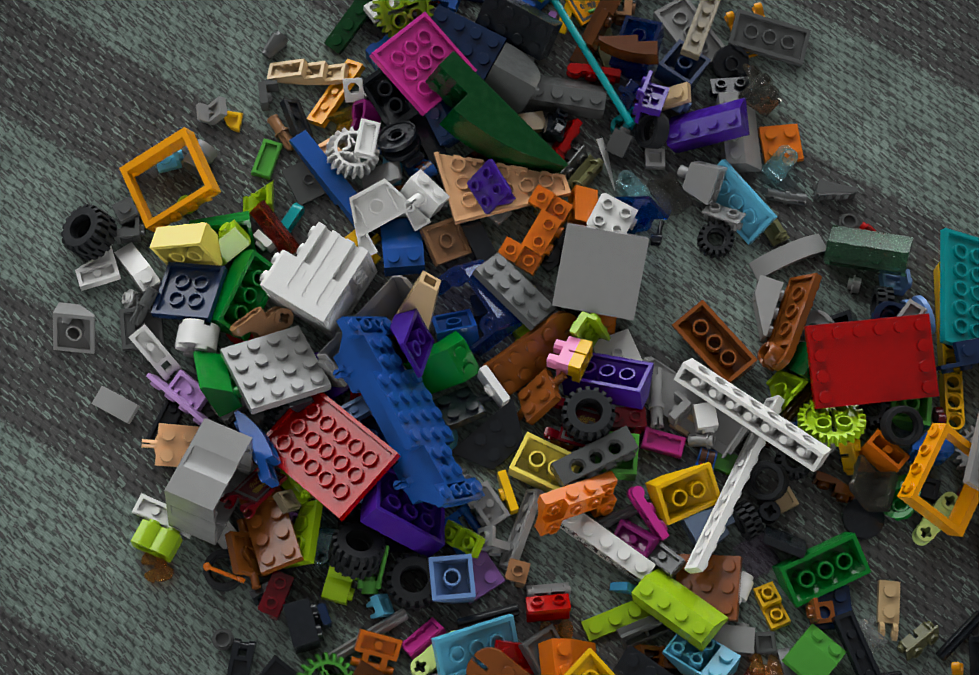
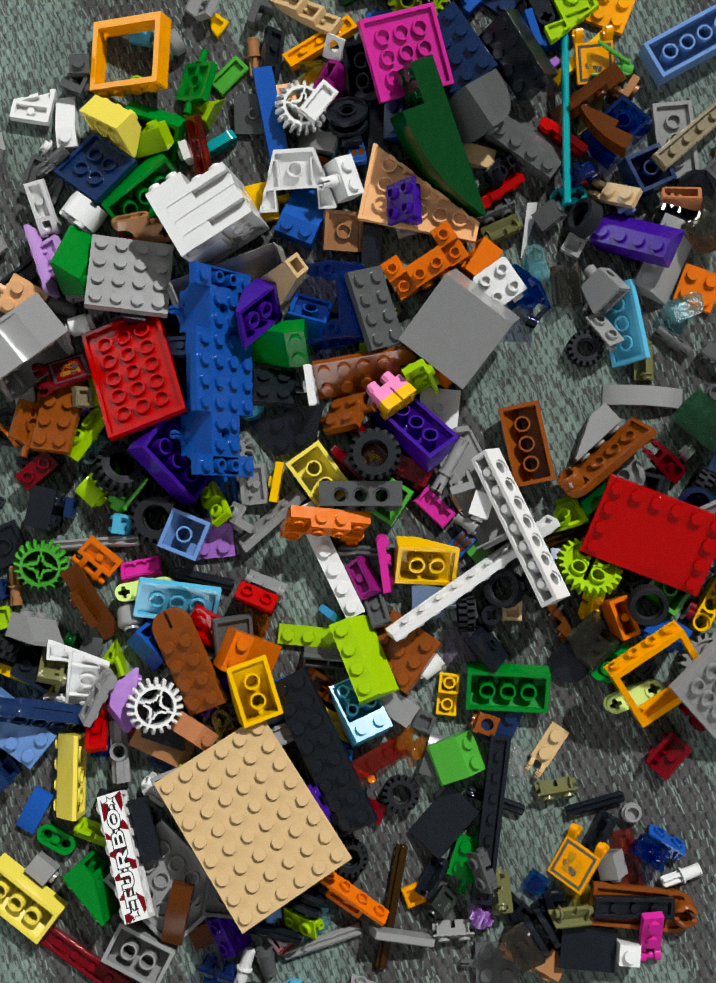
camera: 40 degrees right, 15 degrees up
black tyre [61,204,117,261] -> none
blue slope [234,410,281,488] -> none
medium nougat bracket [505,558,531,588] -> none
dark purple bracket [632,70,670,123] -> none
none -> green plate [176,49,218,116]
none -> dark red hinge [642,438,688,485]
none -> nougat slope [660,186,702,211]

